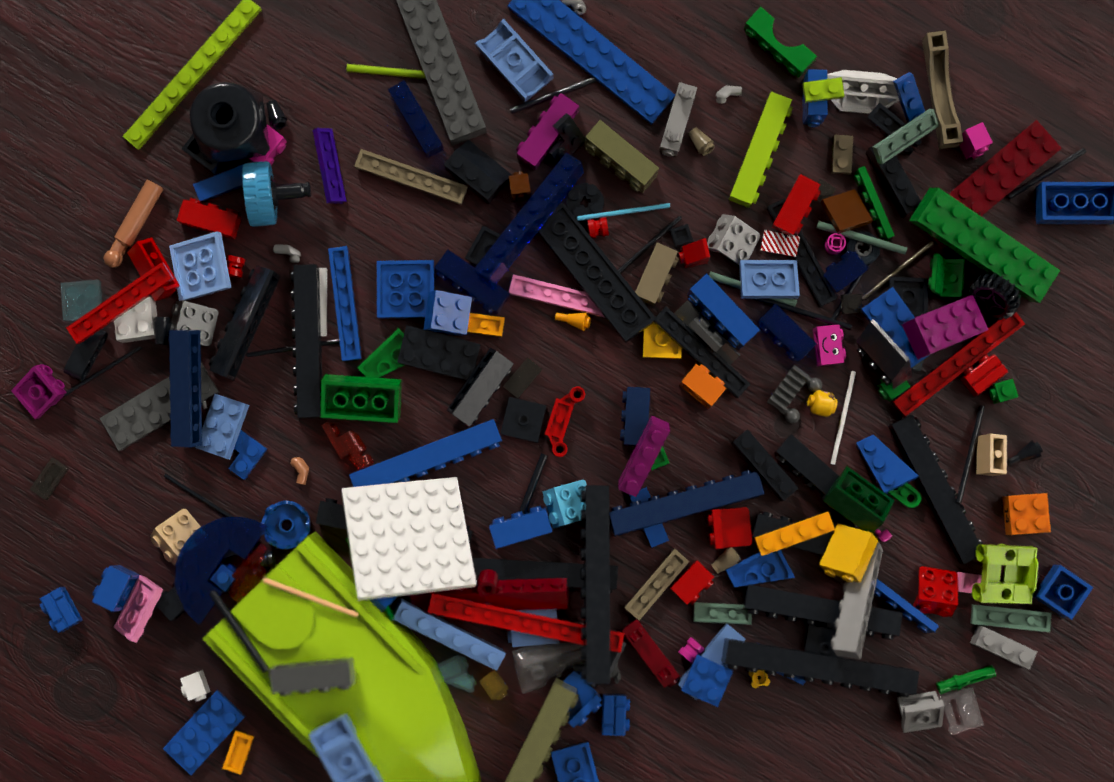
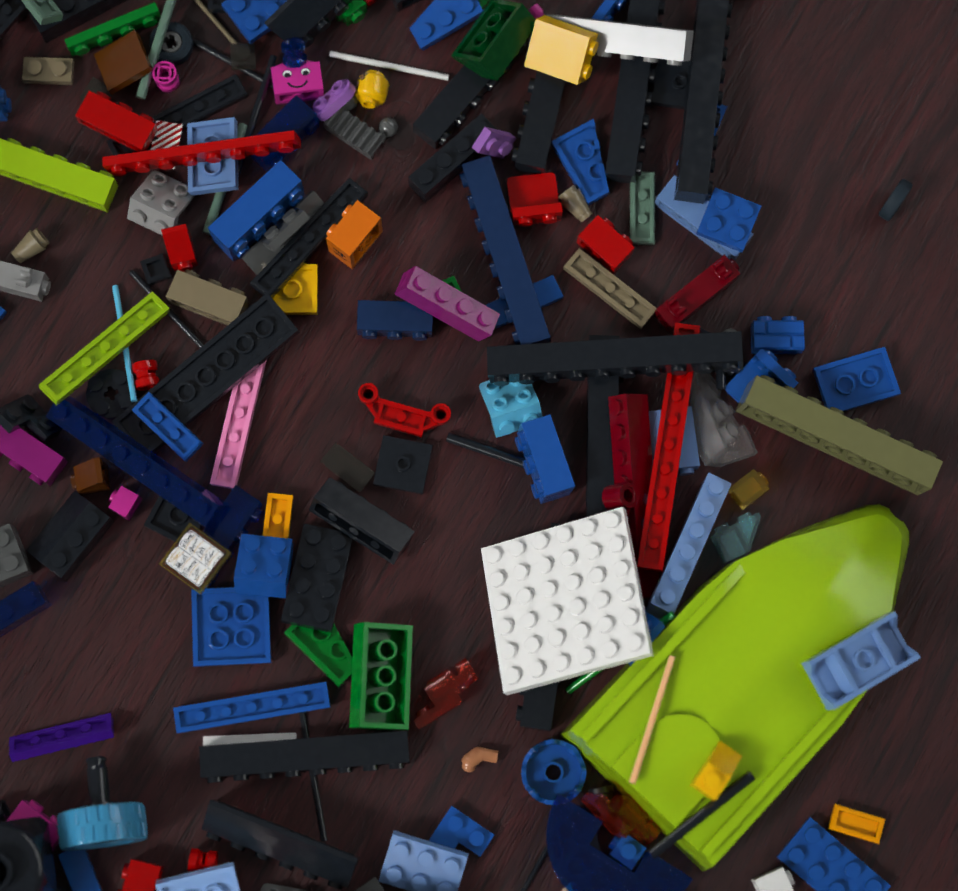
camera: 100 degrees left, 5 degrees down
dark grey brick [269,657,356,696] -> none
light grey arm [273,244,301,263] -> none
blue brick [349,419,503,487] -> none
dark tan plate [354,149,468,205] -> none
light orange cone [555,312,591,331] -> none
olive brick [585,120,659,193] -> none
dark pink wheel [678,637,705,664] -> none
yellow plate [749,669,770,688] -> none
light orange plate [755,511,835,556] -> none
clear blue brick [823,250,870,292] -> none
none -> lime plate [39,291,170,405]
none -> red plate [102,130,301,176]
none -> dark pink plate [108,486,142,521]
none -> blue tile [132,392,204,462]
none -> tile [159,523,232,595]
none -> clear blue wheel [281,38,307,68]
none -> medium lavender plate [313,79,356,121]
none -> medium lavender plate [472,127,516,159]
none -> yellow slope [690,741,742,801]

